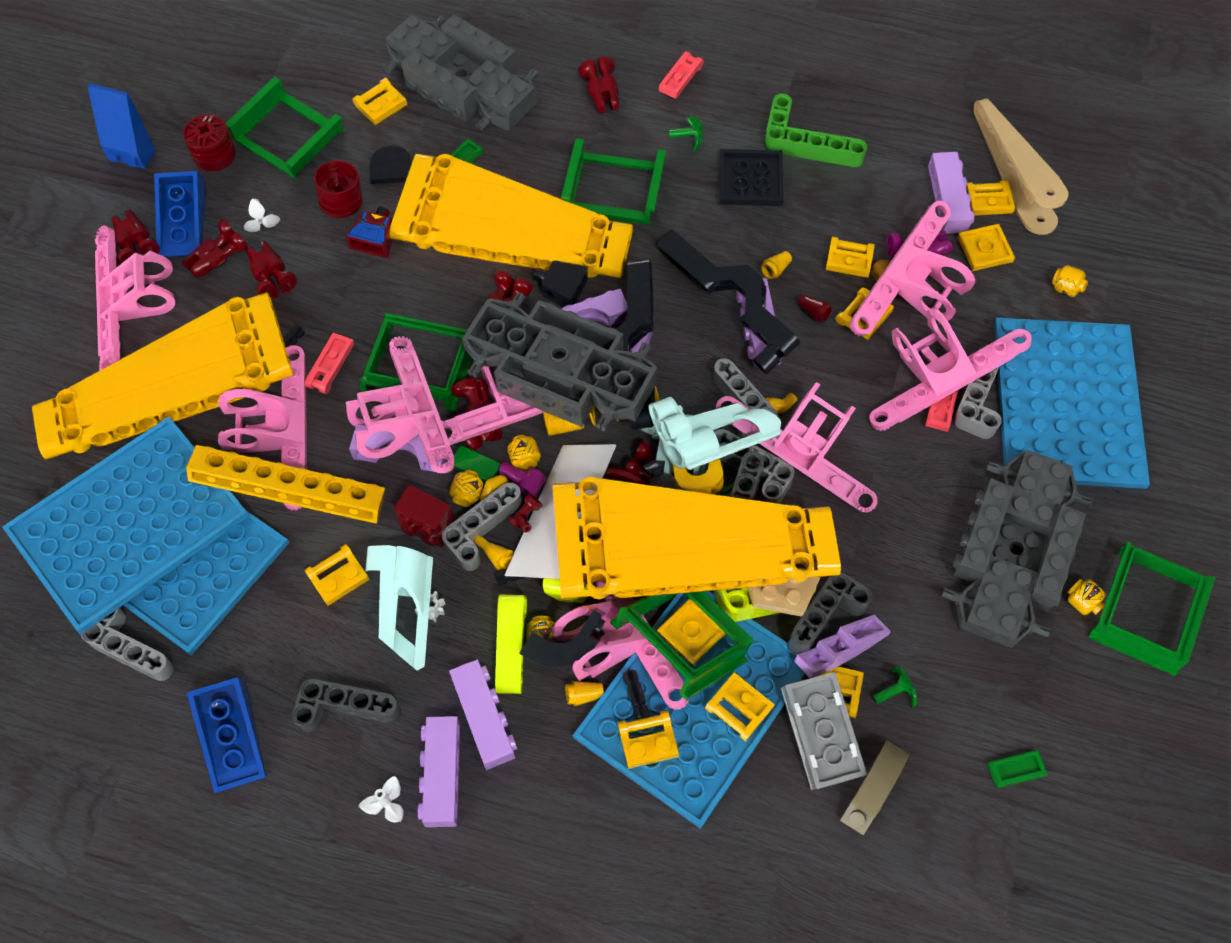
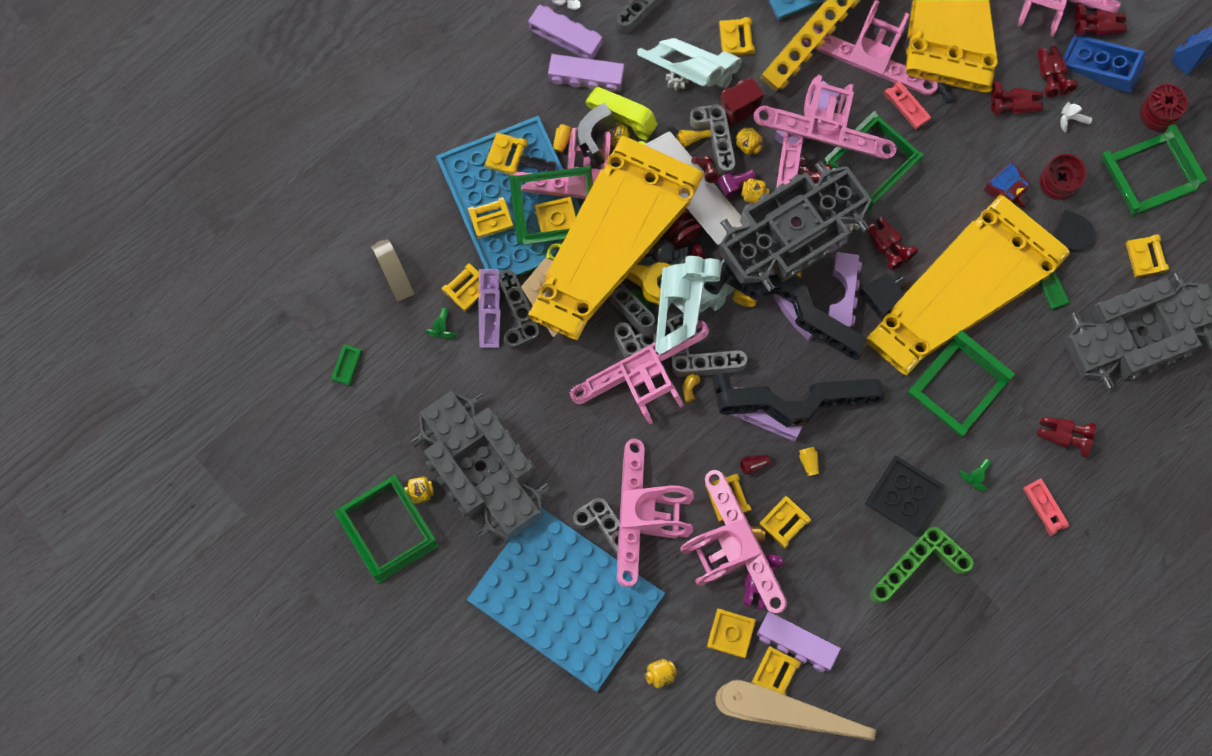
camera: 120 degrees right, 10 degrees up
green tile [453,445,501,483] -> none
yellow arm [479,475,508,501] -> none
light grey piece [781,672,867,790] -> none
coral plate [925,390,958,432] -> none

